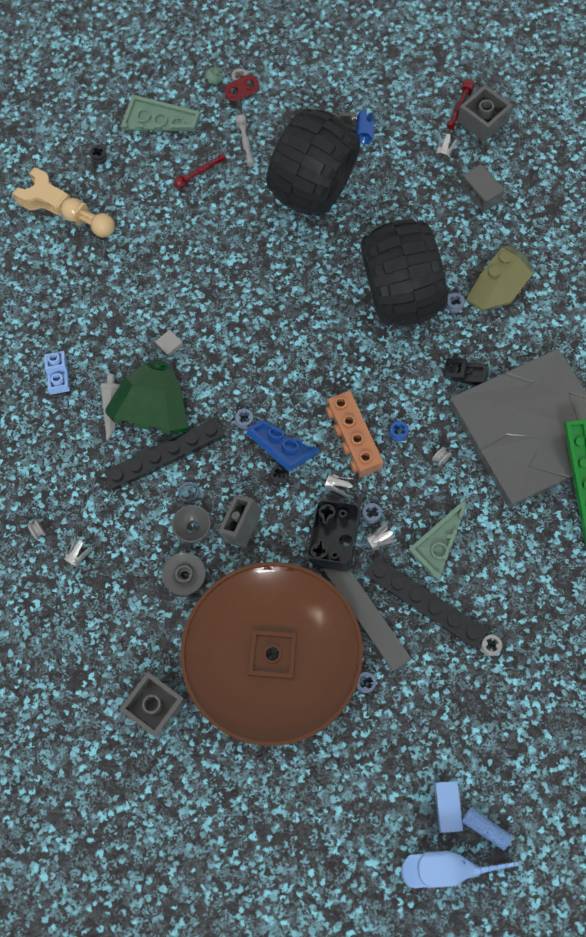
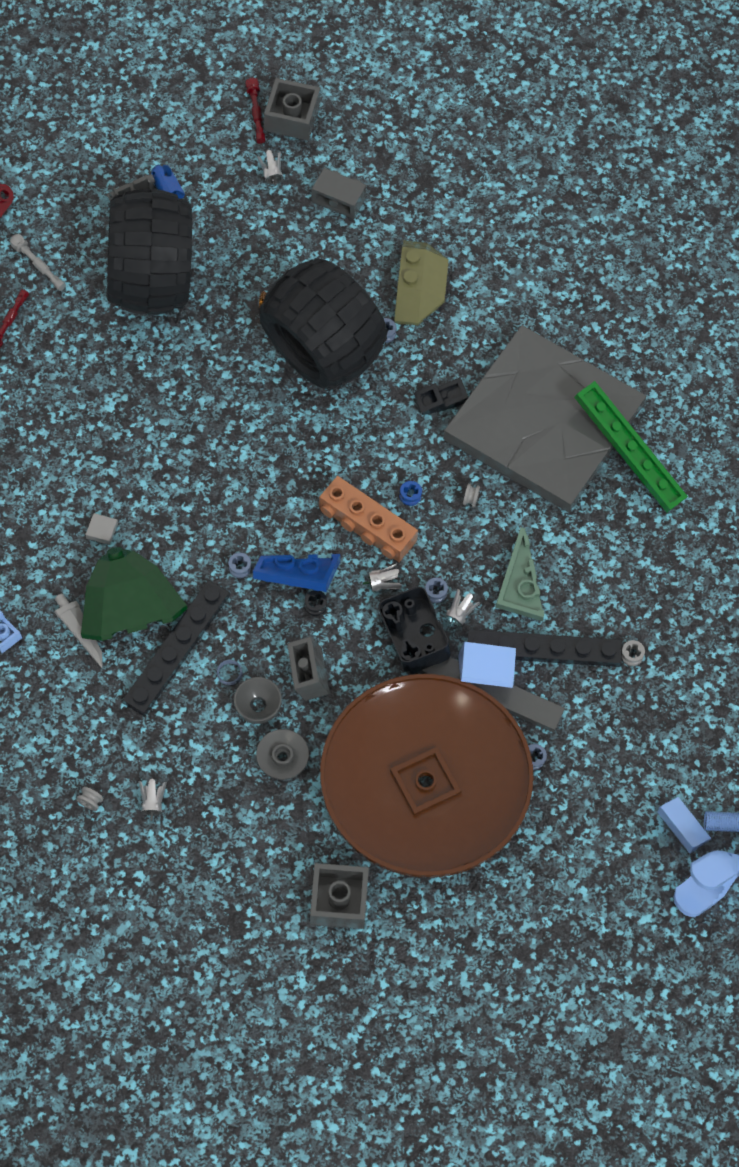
camera: 40 degrees left, 5 degrees down
none -> light blue slope [458,642,516,688]

